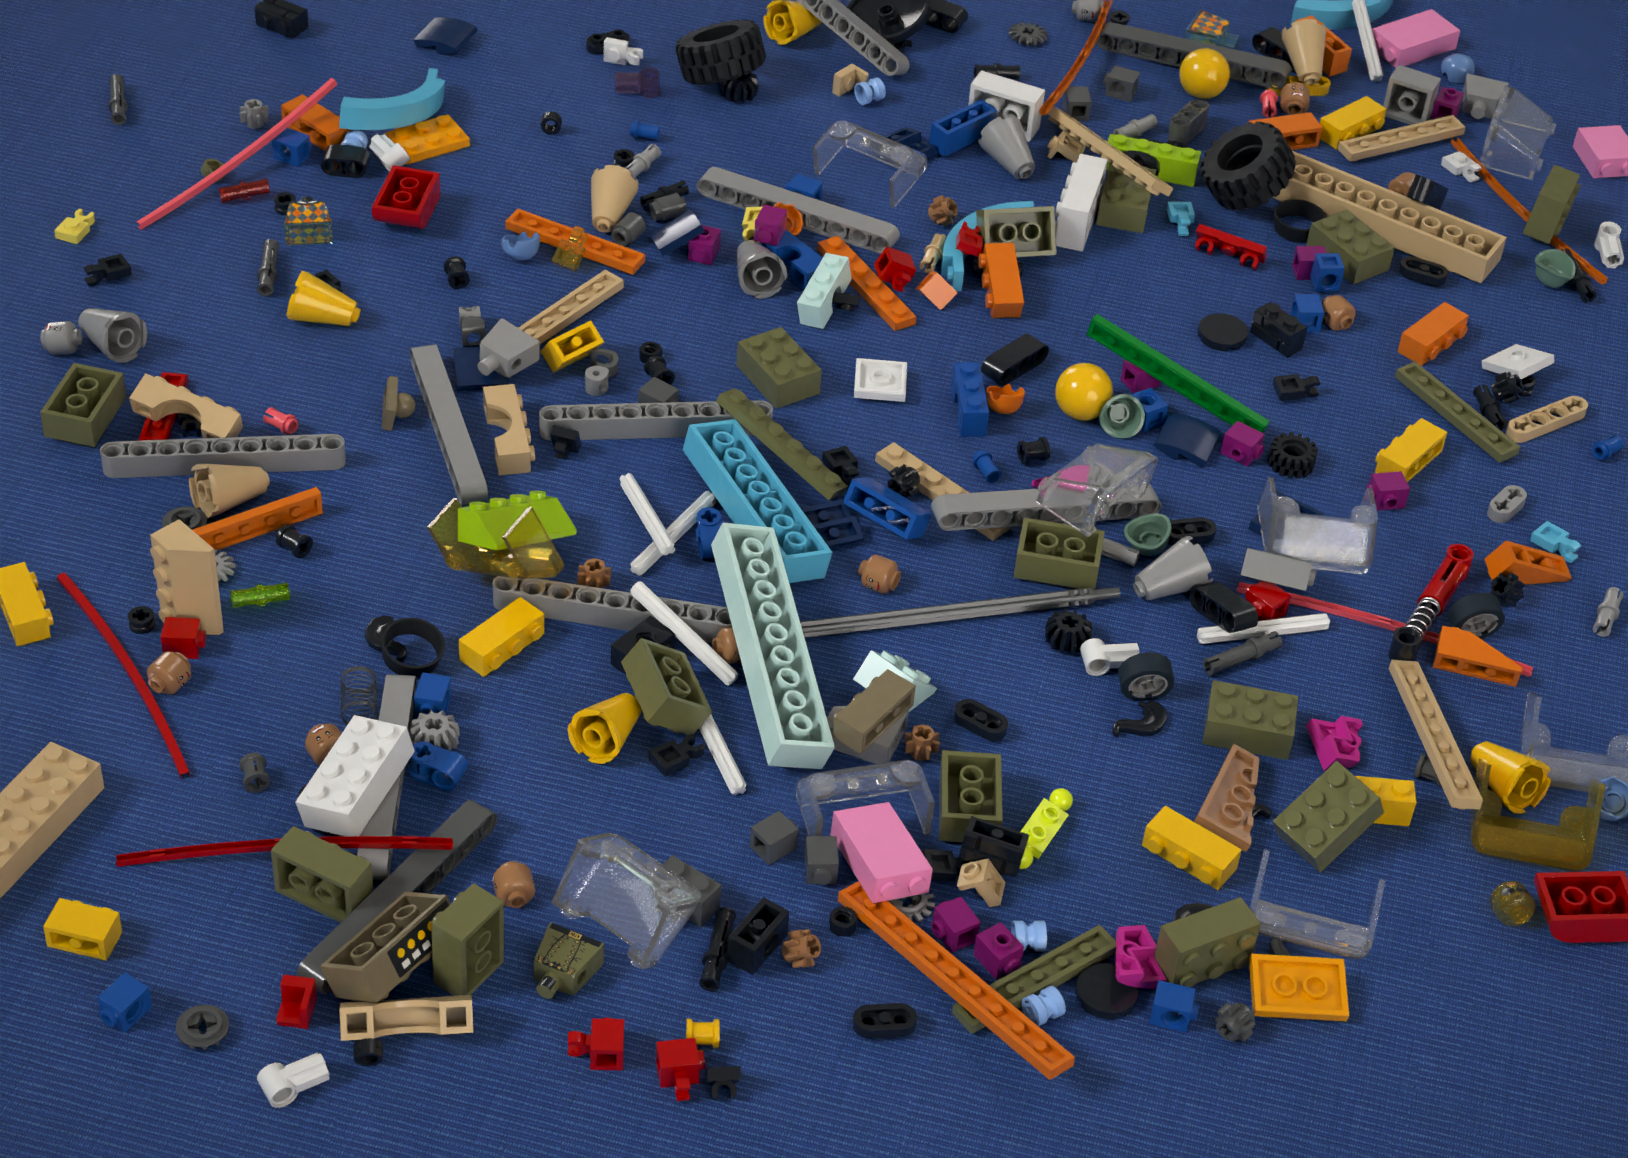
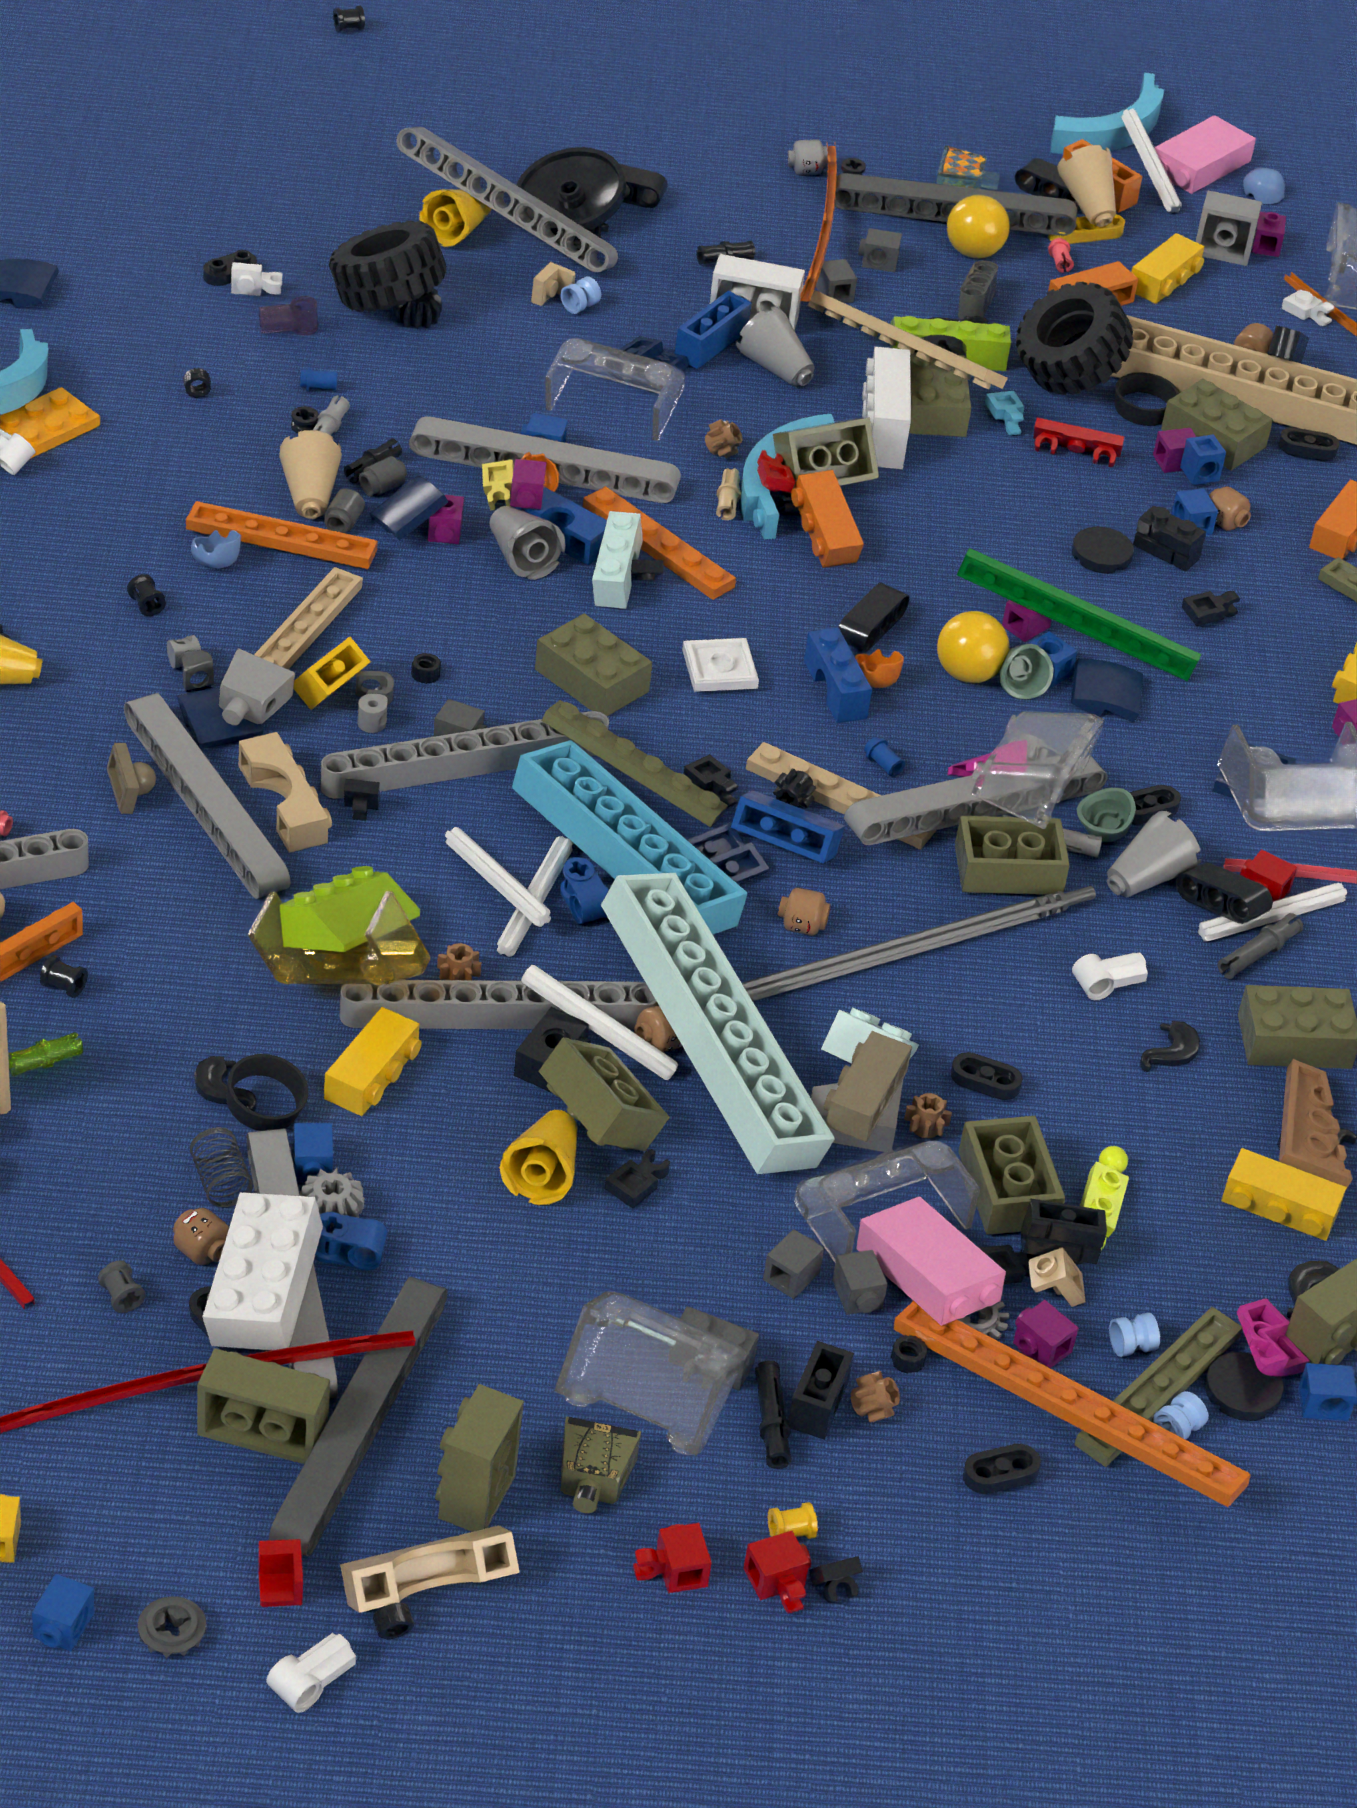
camera: 15 degrees left, 0 degrees up
dark tan brick [320,892,451,1003] -> none
red brick [372,165,441,229] -> none
medium nougat head [492,861,536,908] -> none
clear yellow plate [551,226,588,272] -> none
black bush [644,356,675,385] -> none
white axle [699,714,746,796] -> none
red brick [874,246,917,292] -> none
orange panel [915,271,957,310] -> none
magenta brick [973,922,1024,980] -> none
dark grey gear [1008,22,1048,46] -> none
black bush [1017,437,1050,464] -> none
black gear [1045,608,1092,655] -> none
tan bracket [1047,130,1086,163] -> none
light grey pin [1113,114,1158,138] -> none
black wheel [1118,652,1174,701] -> none
magenta brick [1221,421,1265,467] -> none
light grey window [1241,548,1317,591] -> none
black tyre [1268,432,1318,479] -> none
medium nougat head [1280,82,1310,115] -> none
tan plate [1338,115,1466,162] -> none
light grey torso [1462,73,1509,119] -> none

